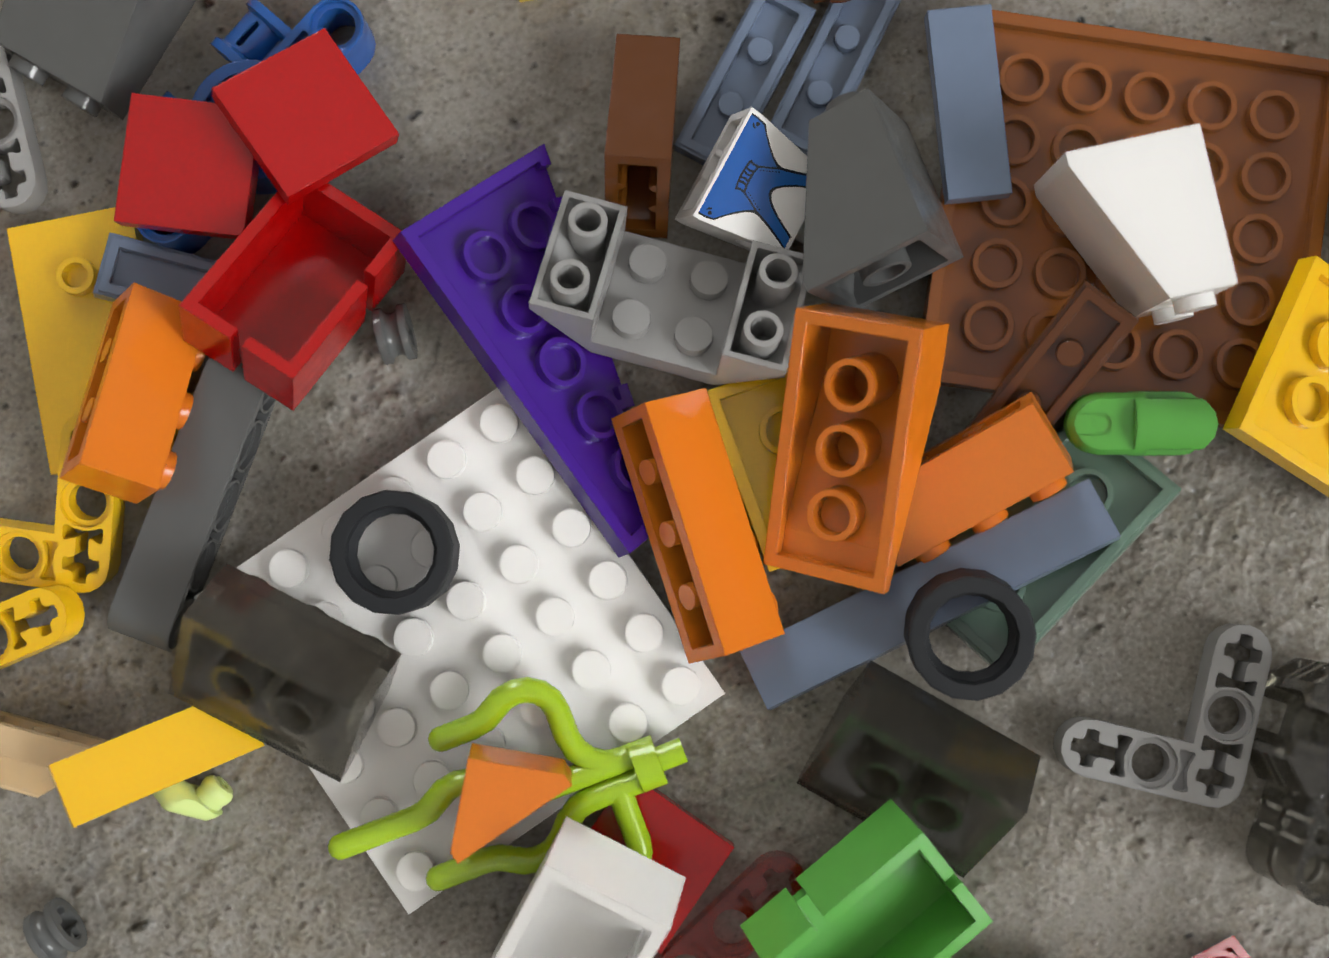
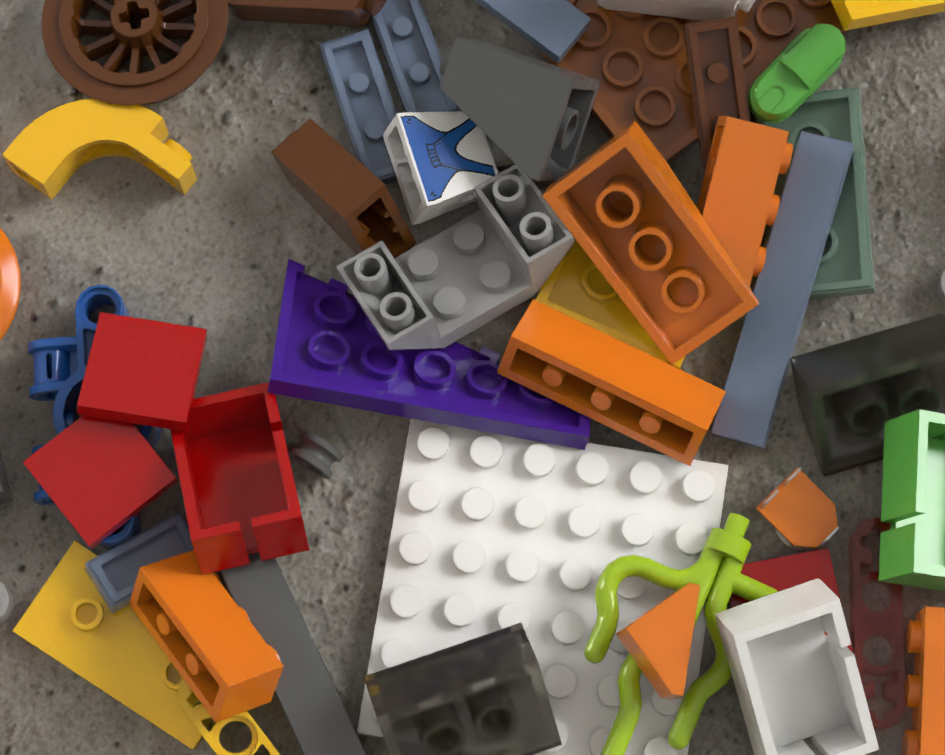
camera: 50 degrees left, 10 degrees down
black tyre [329,490,460,615] -> none
black tyre [903,568,1037,701] -> none
none -> orange piece [756,467,839,550]

